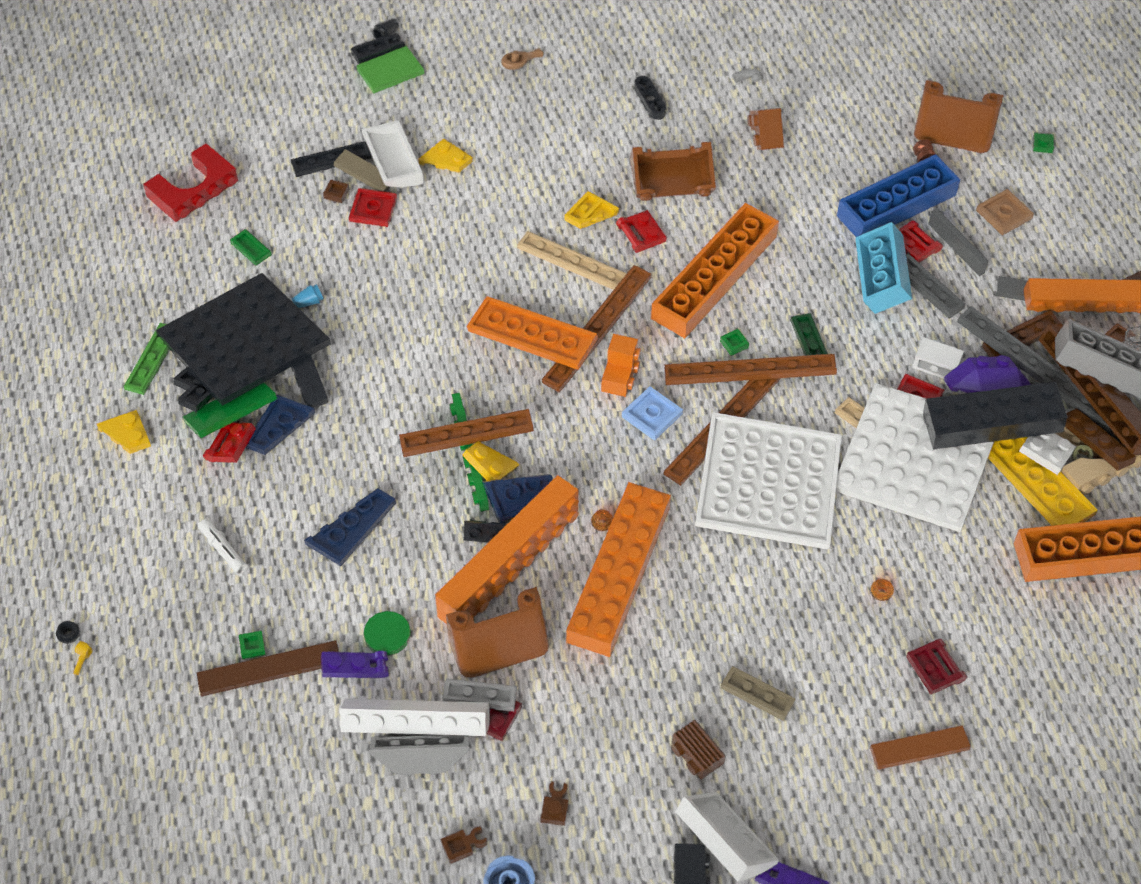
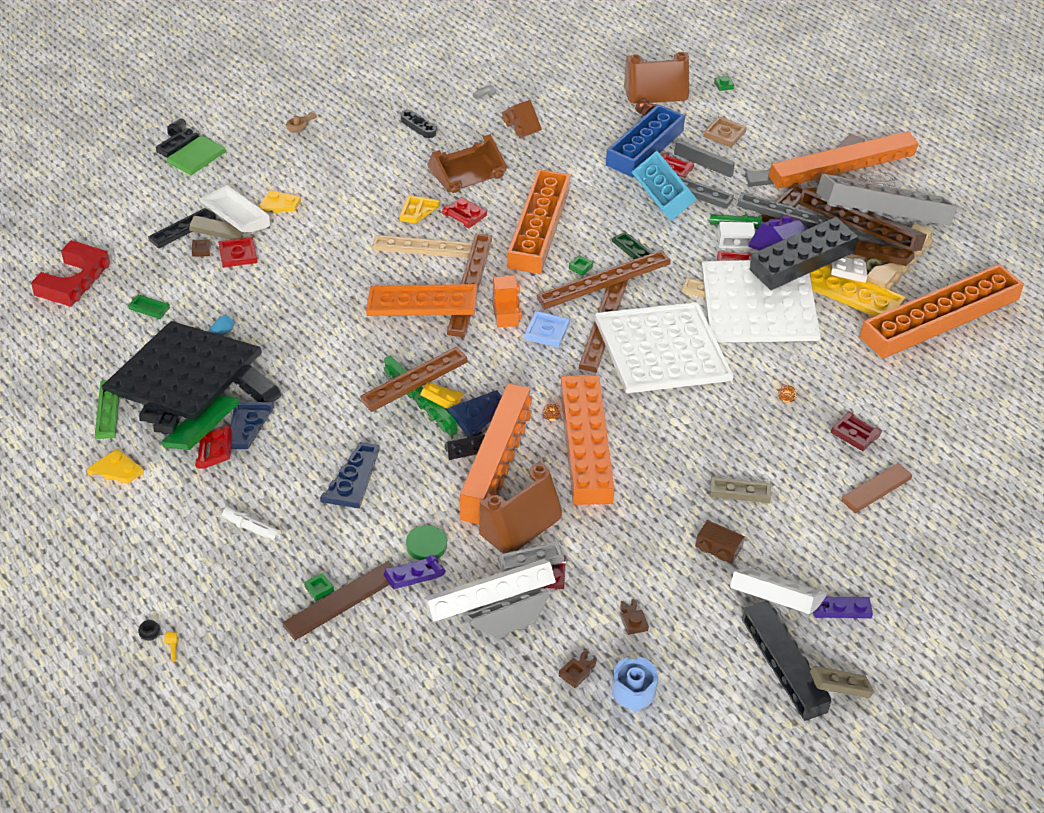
camera: 25 degrees left, 10 degrees down
none -> green pin [710,214,762,229]

